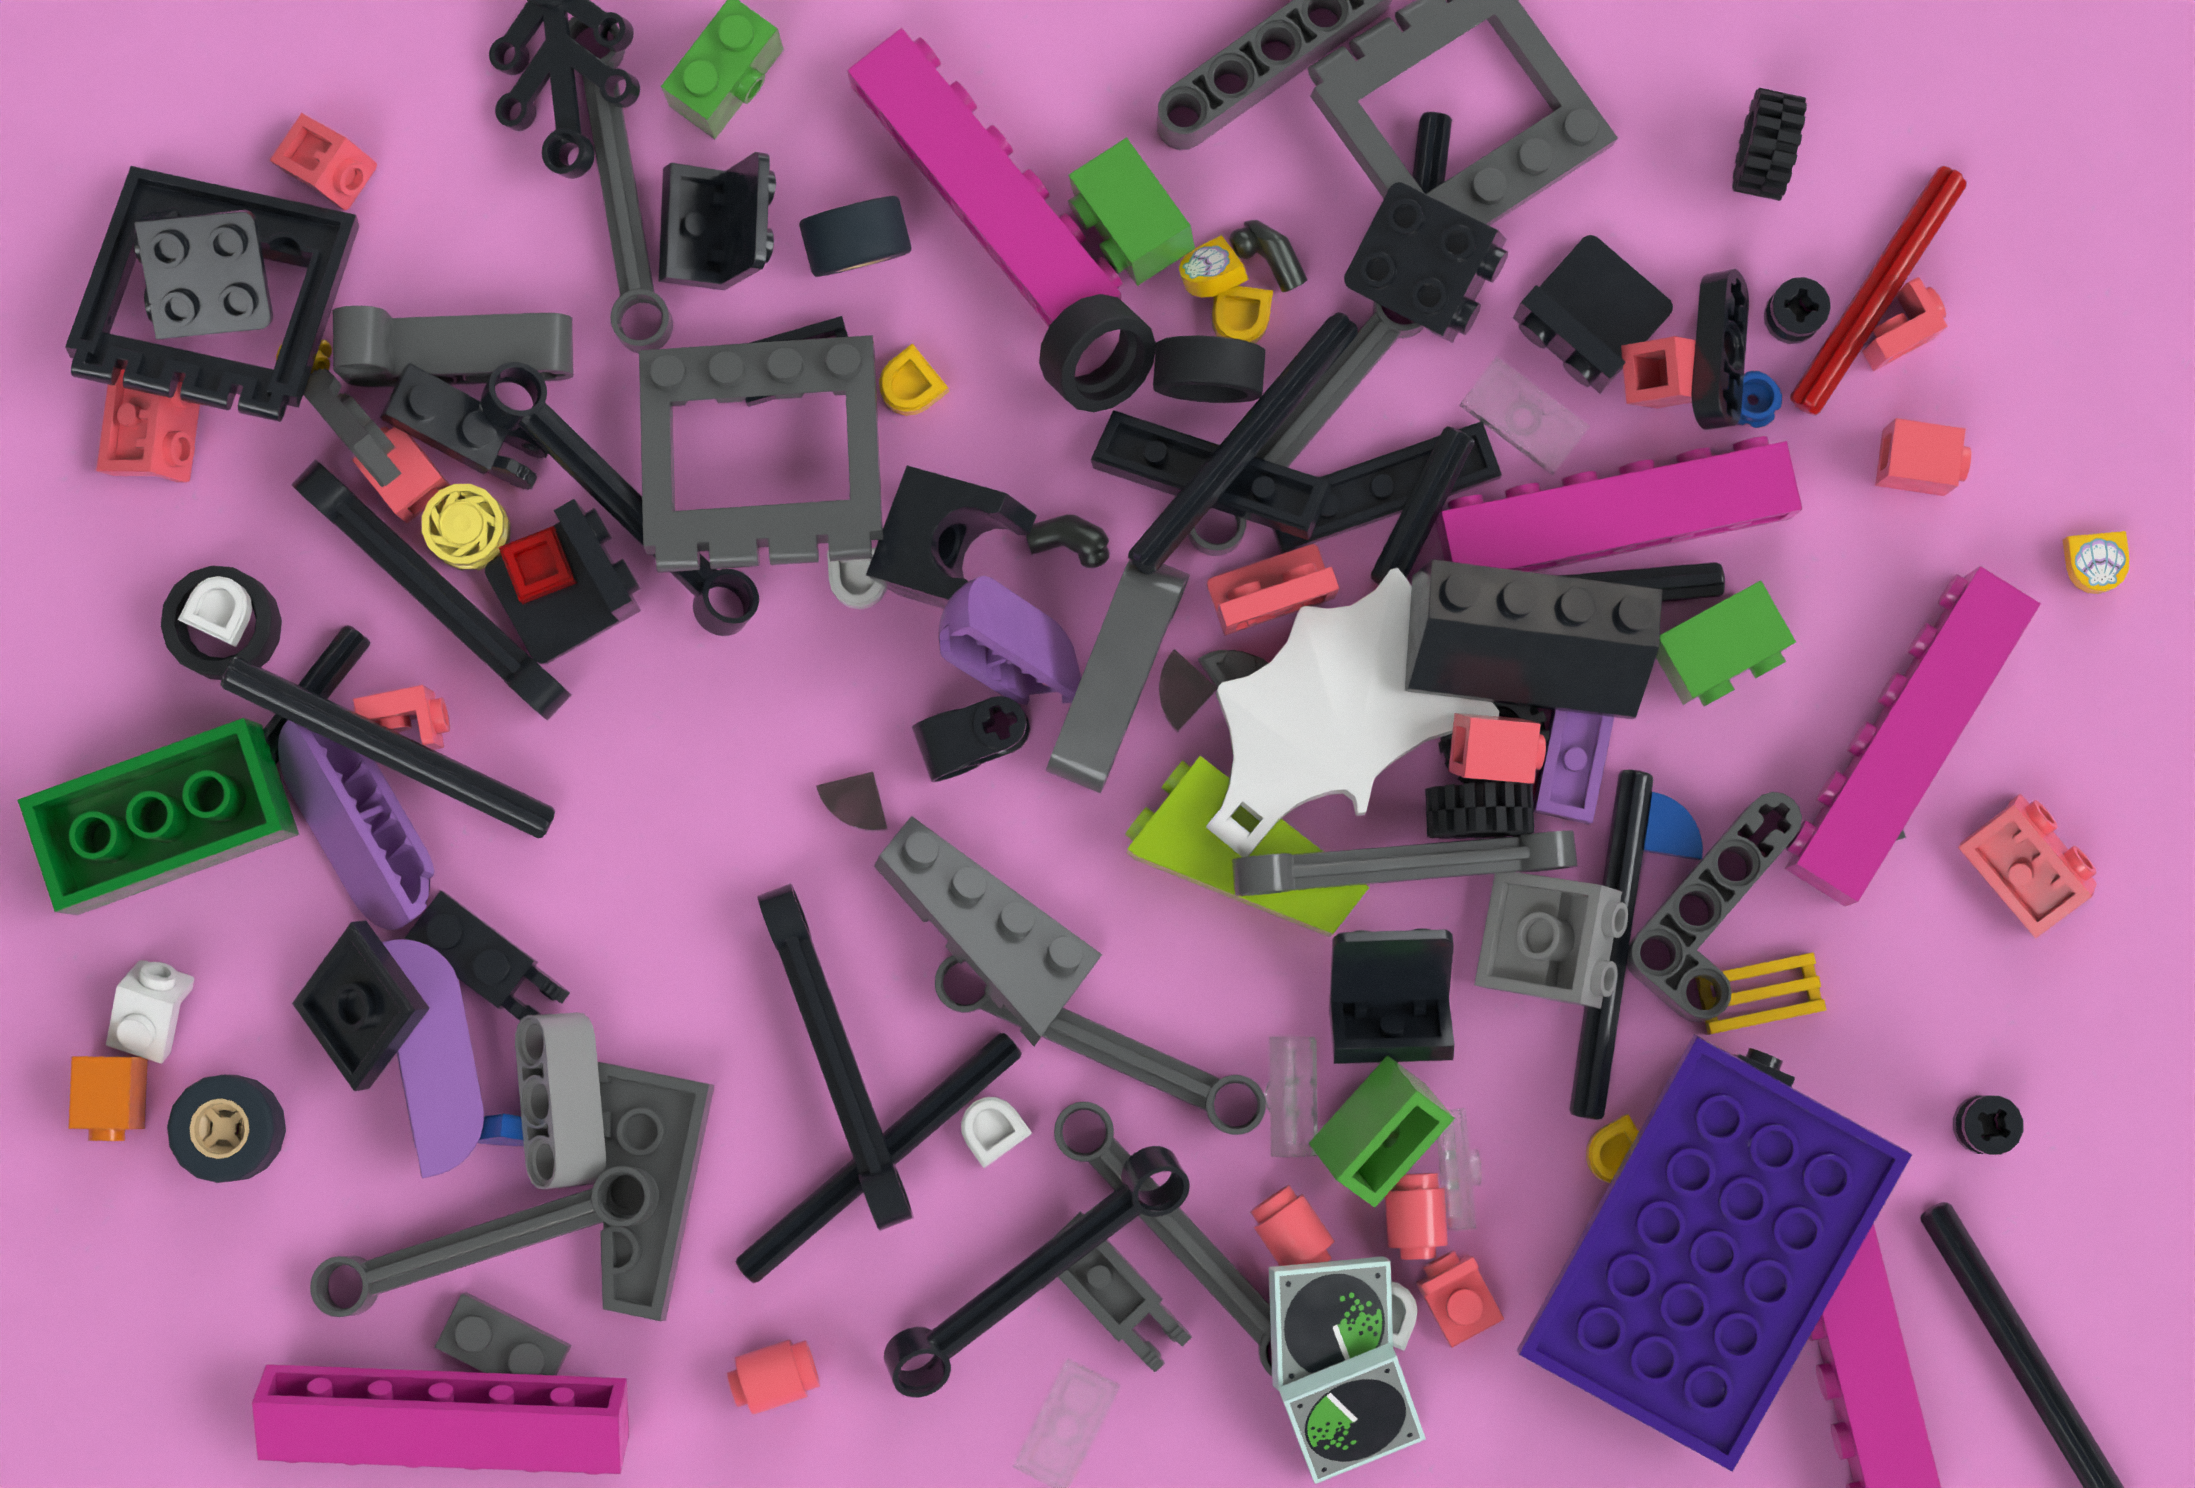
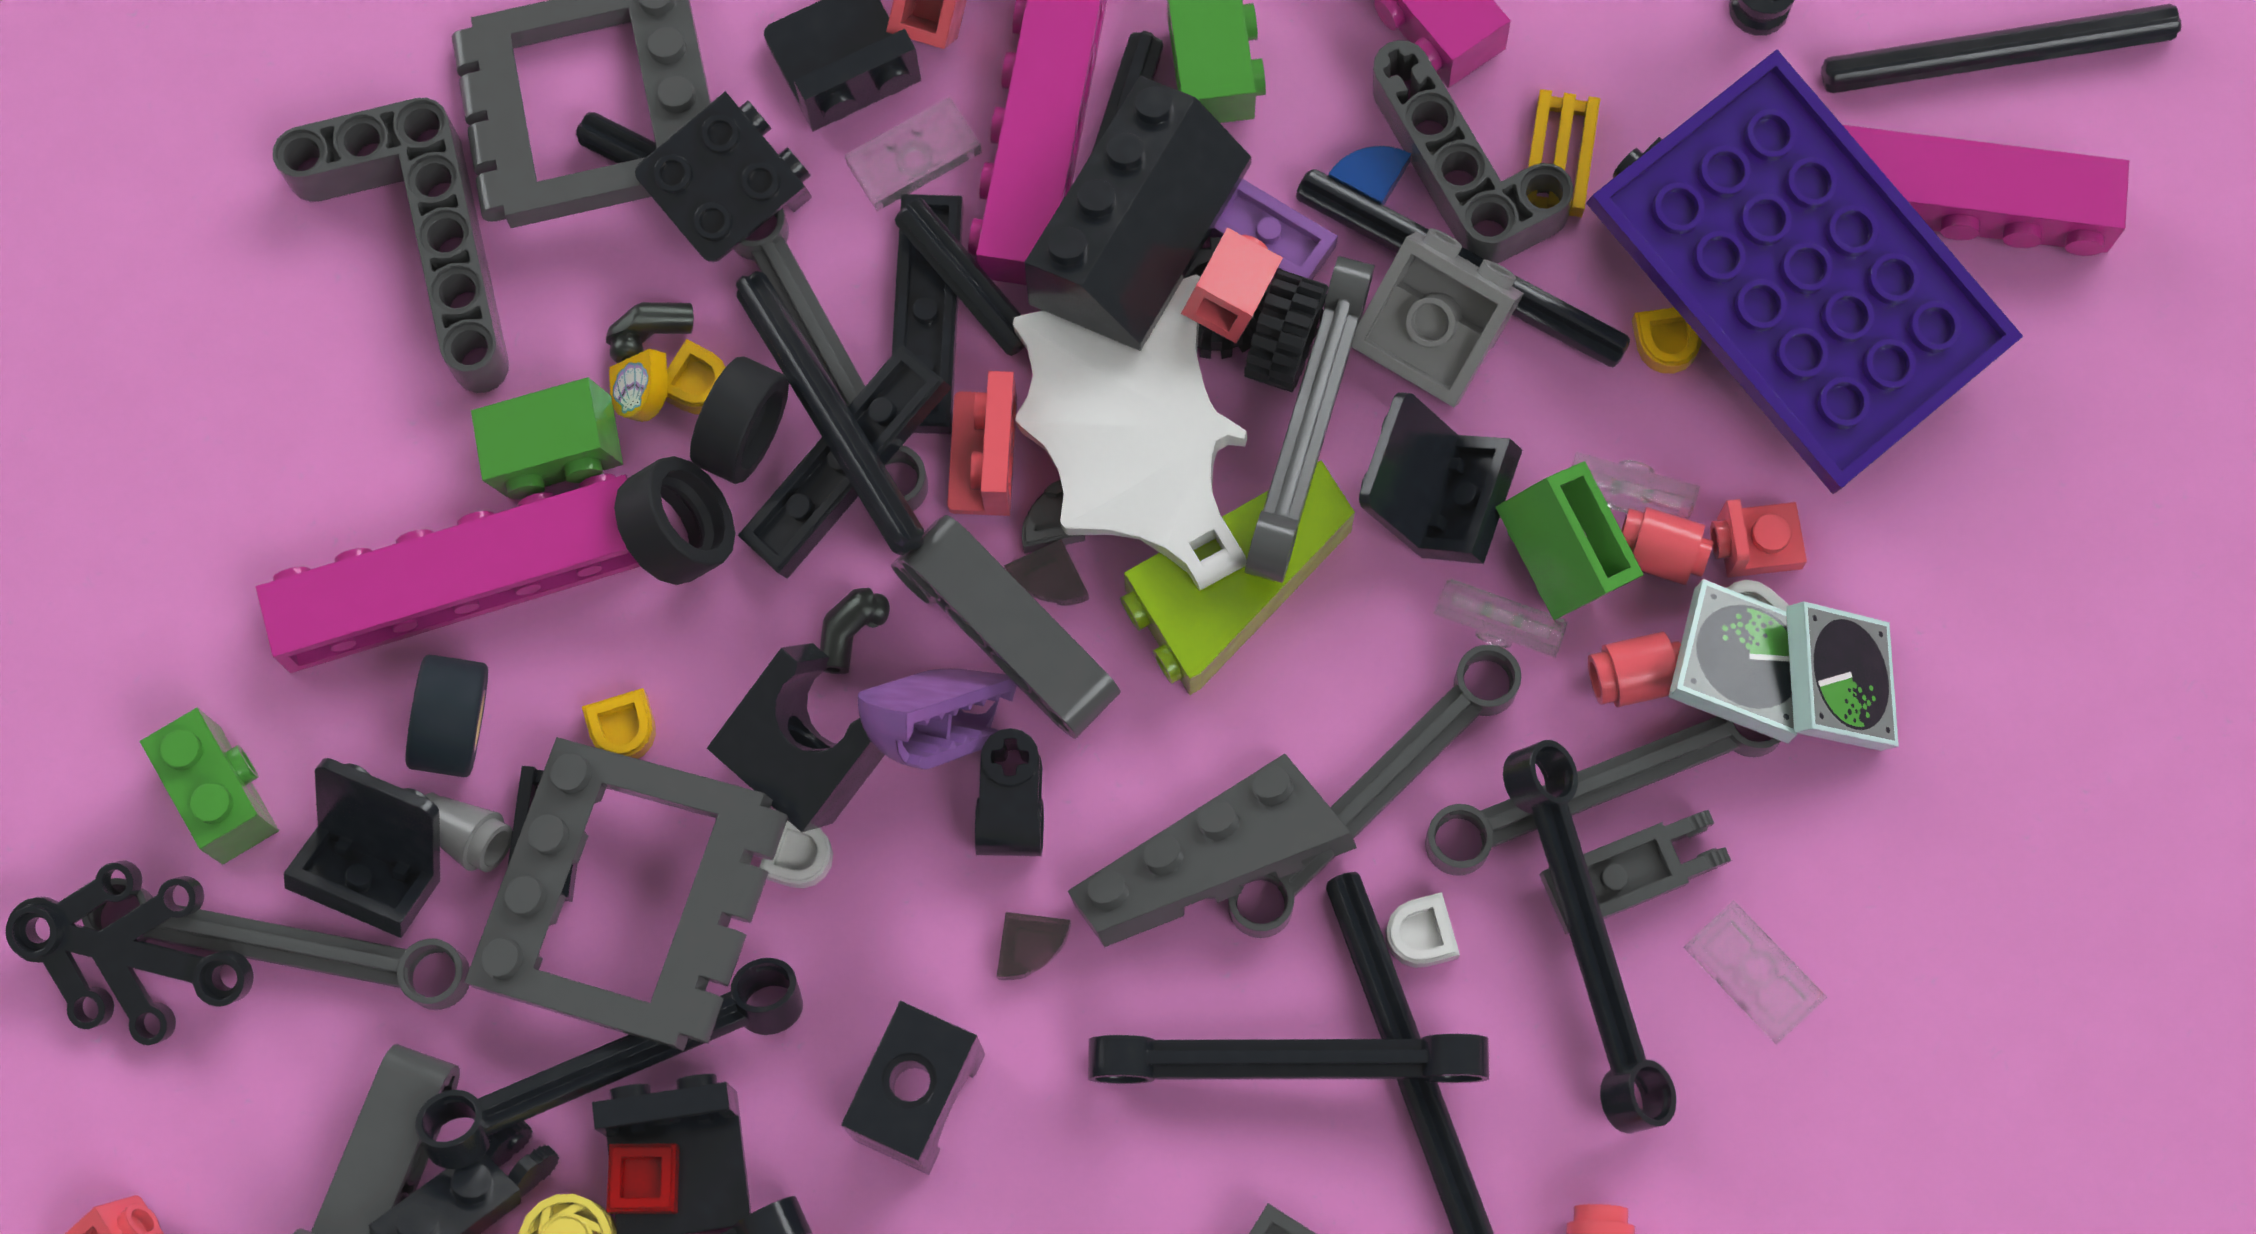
camera: 65 degrees left, 10 degrees down
none -> light grey cone [425,792,512,872]
none -> black piece [841,1000,985,1175]

